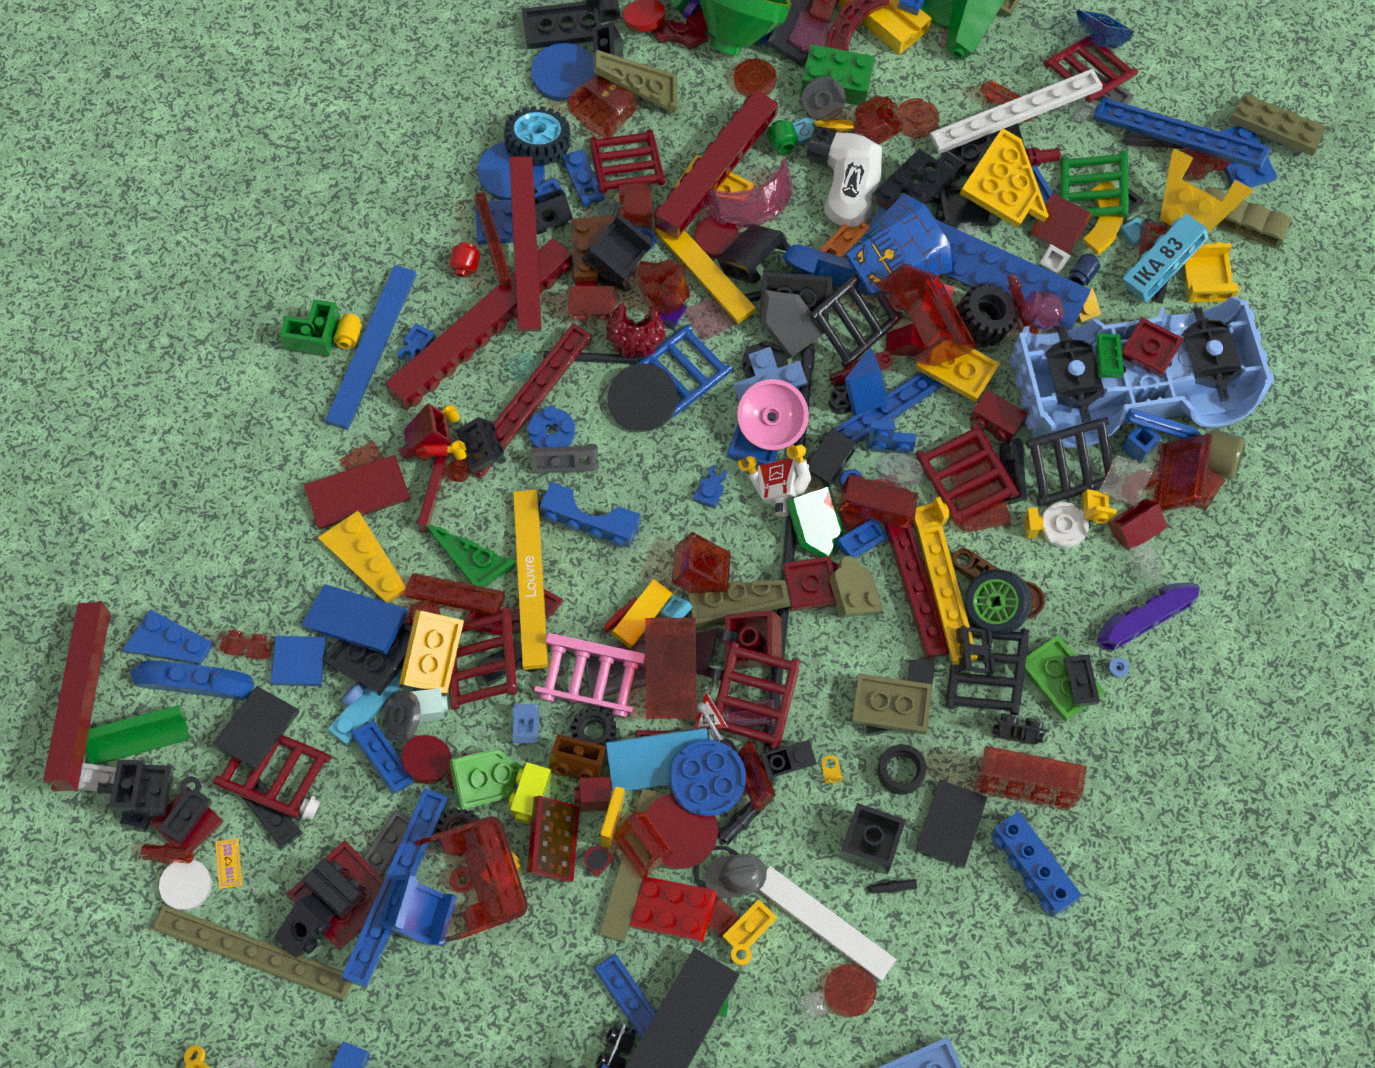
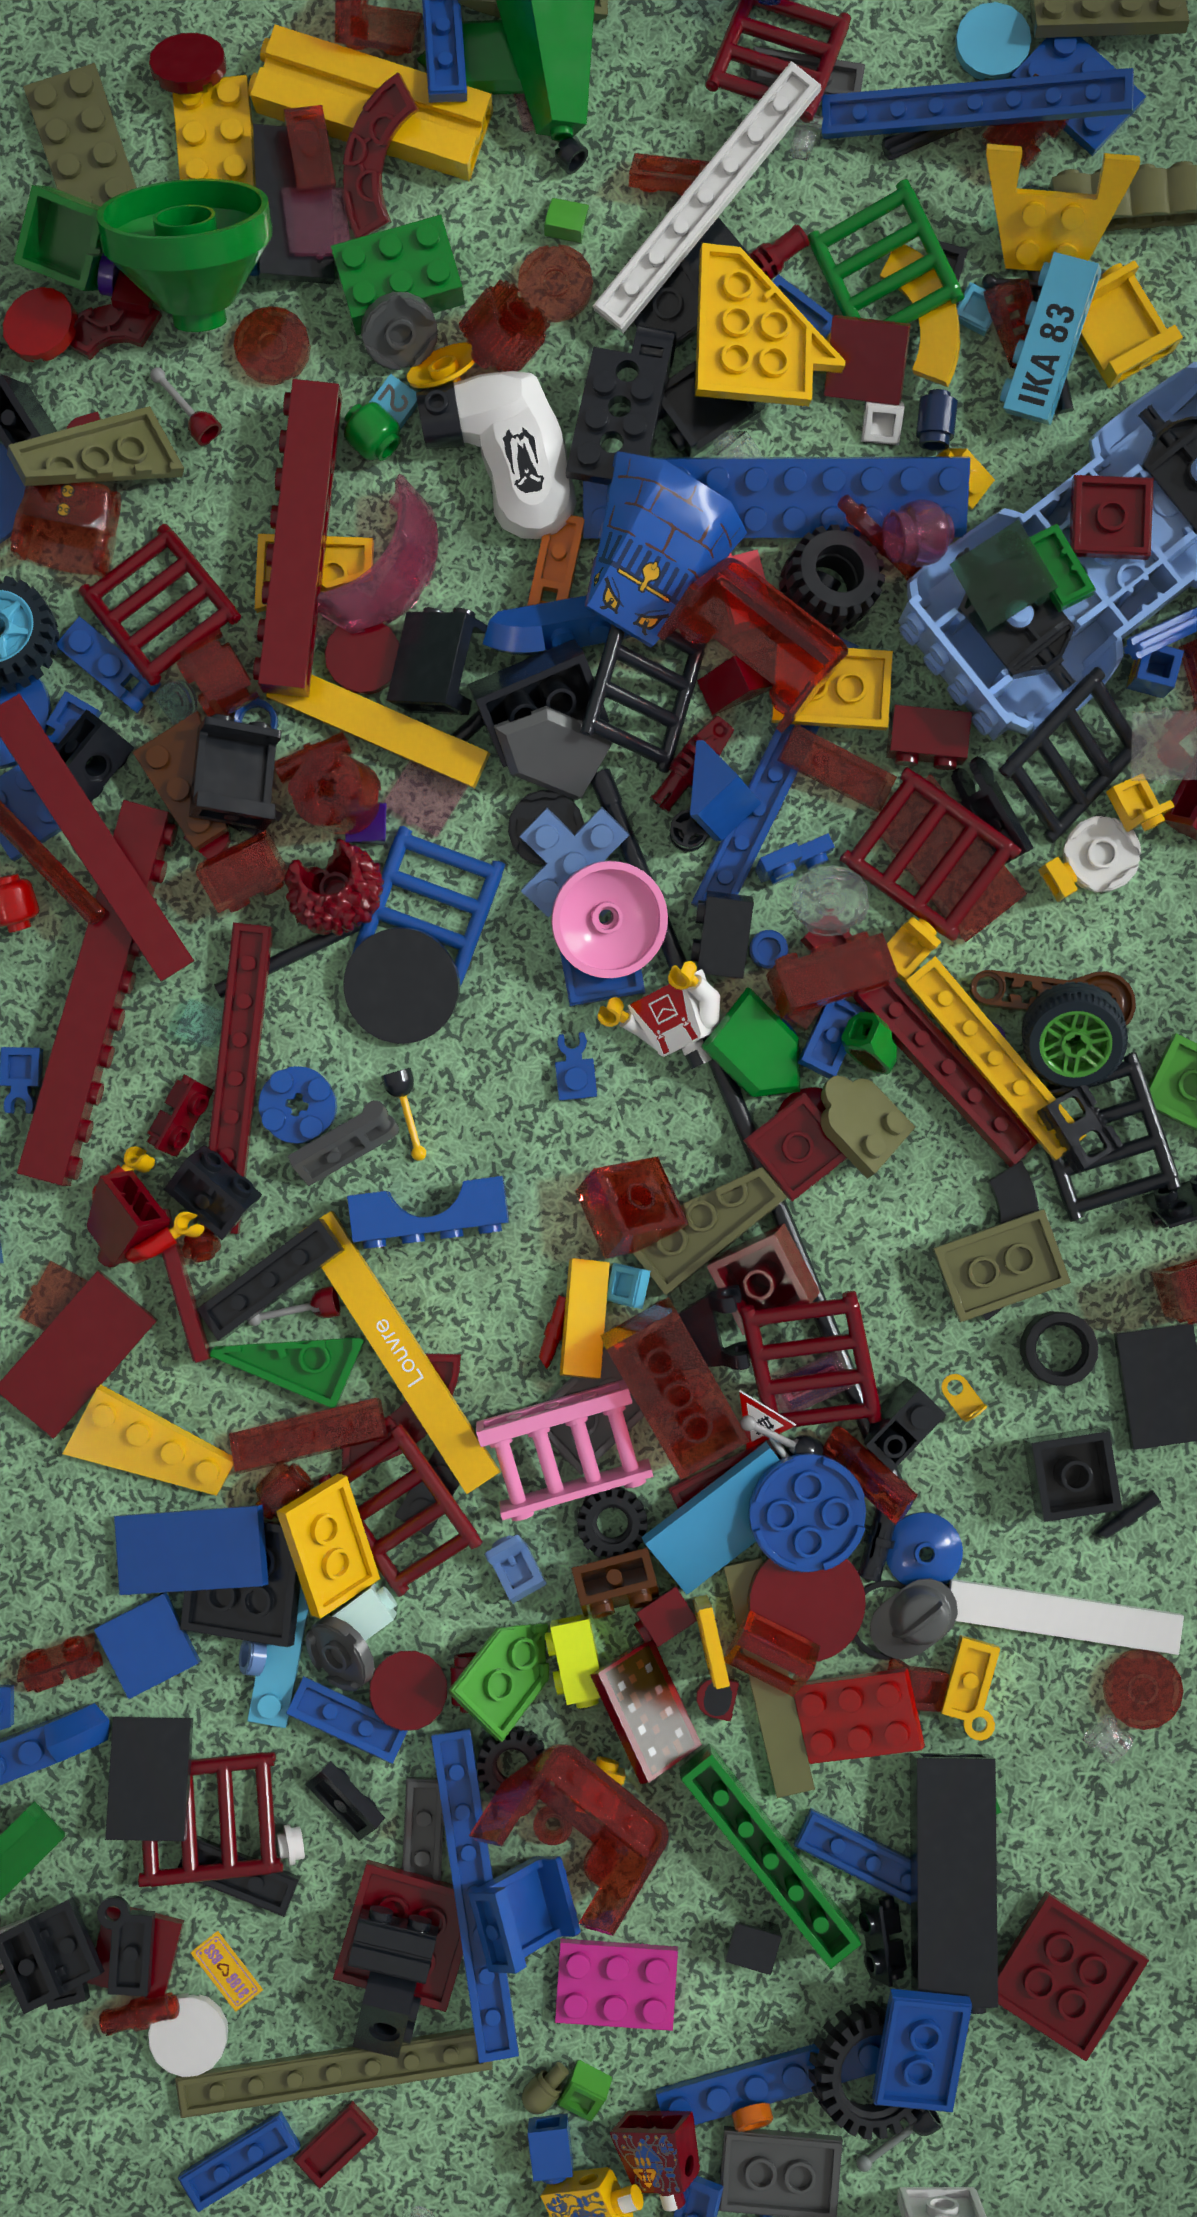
camera: 25 degrees left, 20 degrees up
none -> dark red hinge [146,1074,214,1157]
none -> dark red hinge [150,367,222,446]
none -> blue tile [178,2111,301,2212]
none -> black plate [197,1219,345,1341]
none -> hinge [248,1286,341,1326]
none -> dark red tile [293,2101,379,2189]
none -> black plate [305,1761,385,1841]
none -> hinge [381,1068,427,1161]
none -> olive cylinder [522,2062,569,2114]
none -> bright green slope [544,198,589,244]
none -> black hinge [555,138,588,174]
none -> dark pink plate [555,1938,678,2031]
none -> bright green slope [556,2060,612,2122]
none -> green brick [679,1743,862,1970]
none -> black panel [723,1921,782,1975]
none -> clear red tile [777,724,897,812]
none -> green rock [841,1012,897,1075]
none -> blue dish [886,1512,963,1585]
none -> clear green hinge [950,519,1058,631]
none -> medium azure tile [955,2,1032,80]

